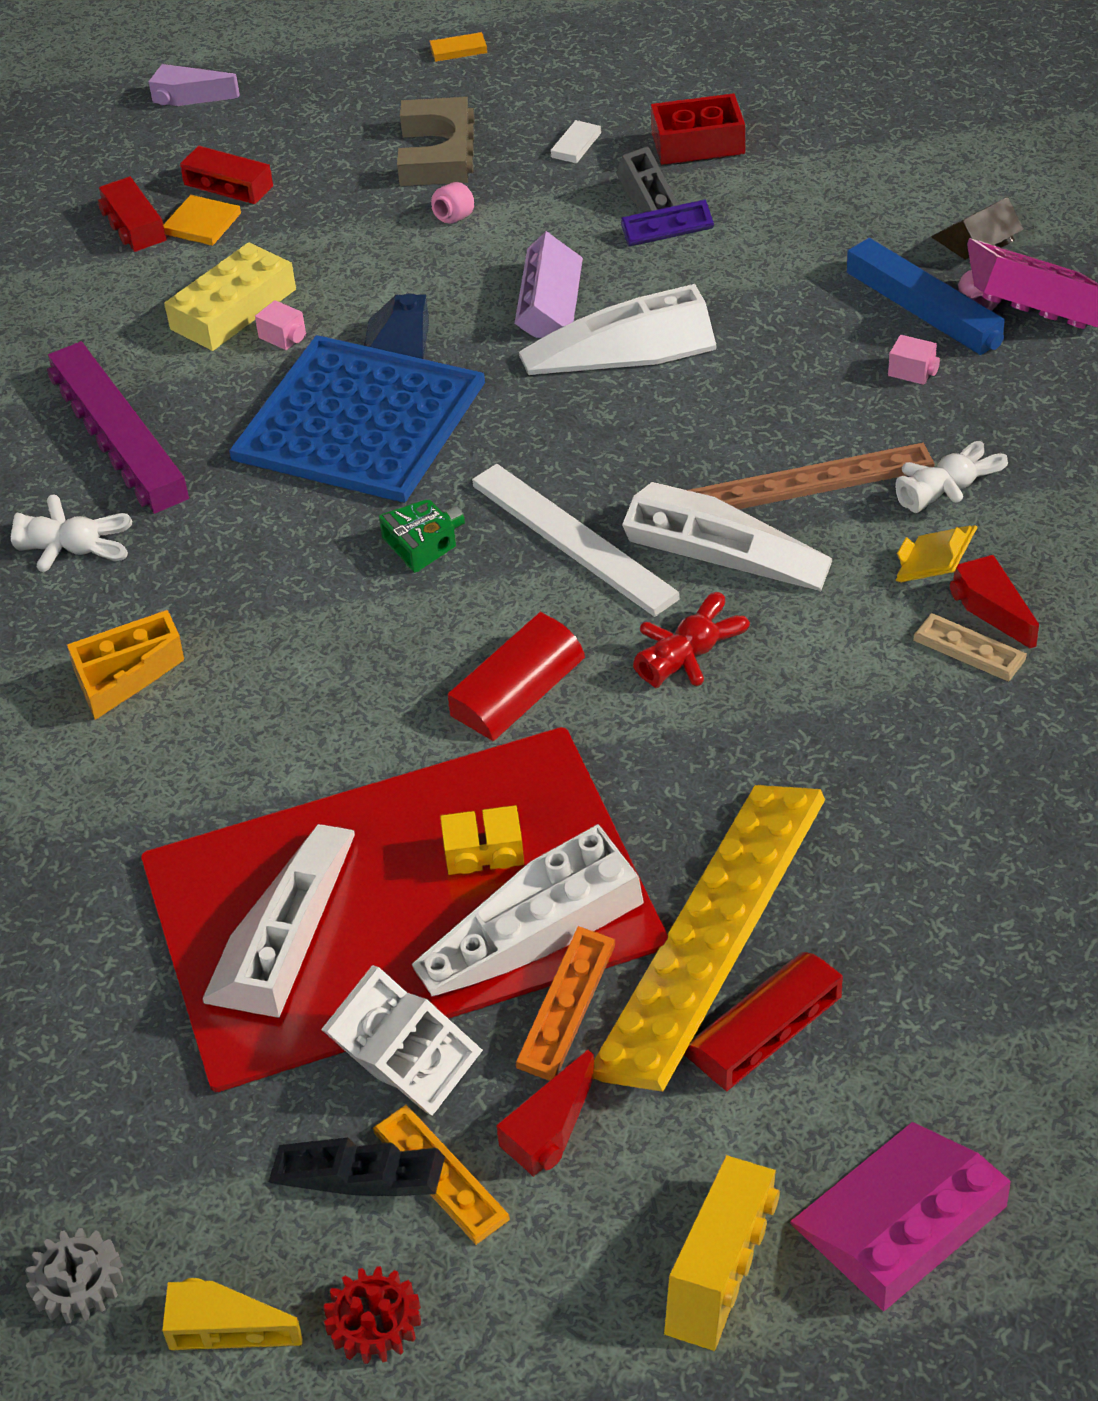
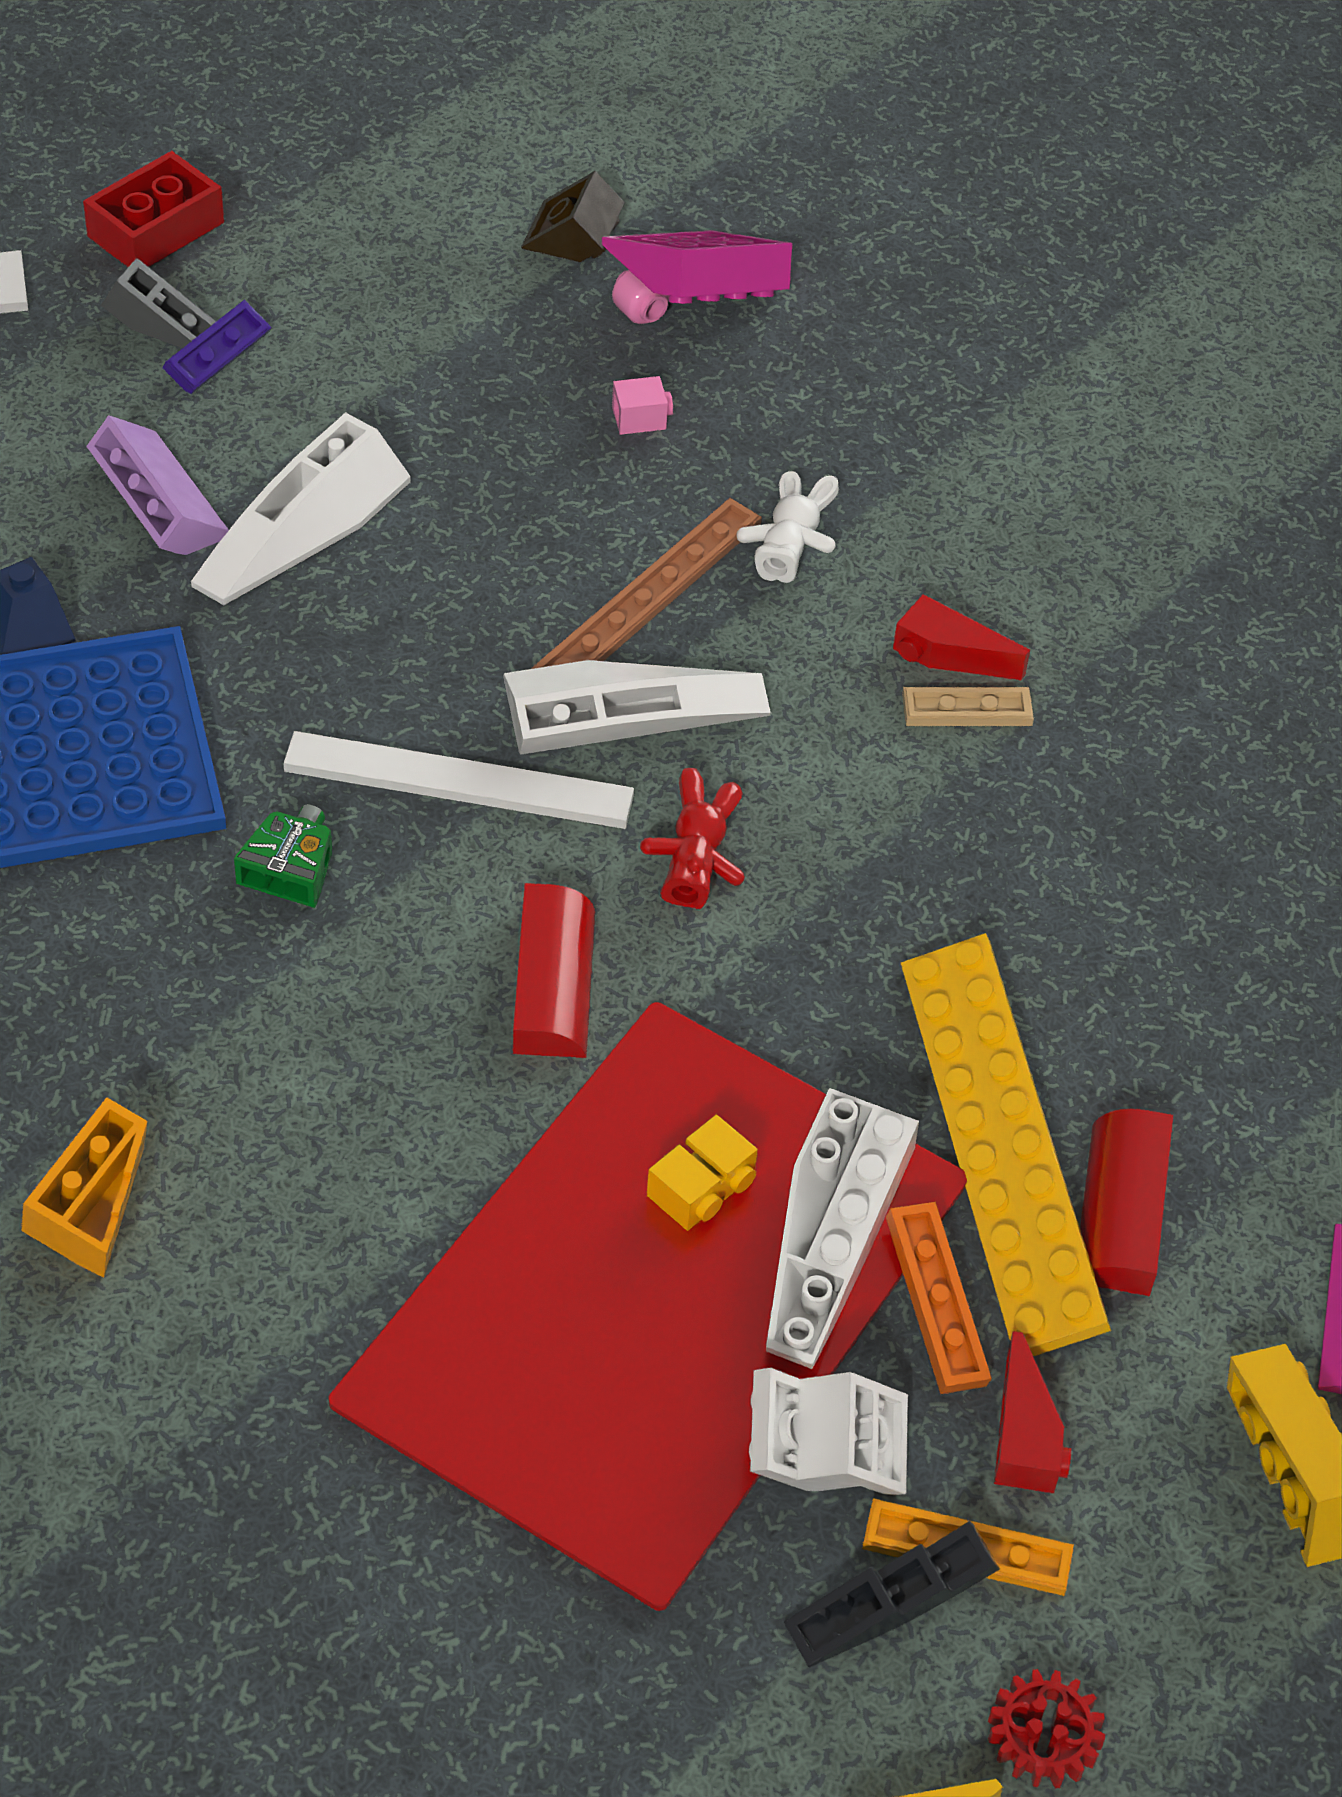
camera: 45 degrees left, 5 degrees up
white wedge [203,824,355,1018] -> none
blue brick [847,238,1005,355] -> none
yellow piece [895,525,977,582] -> none

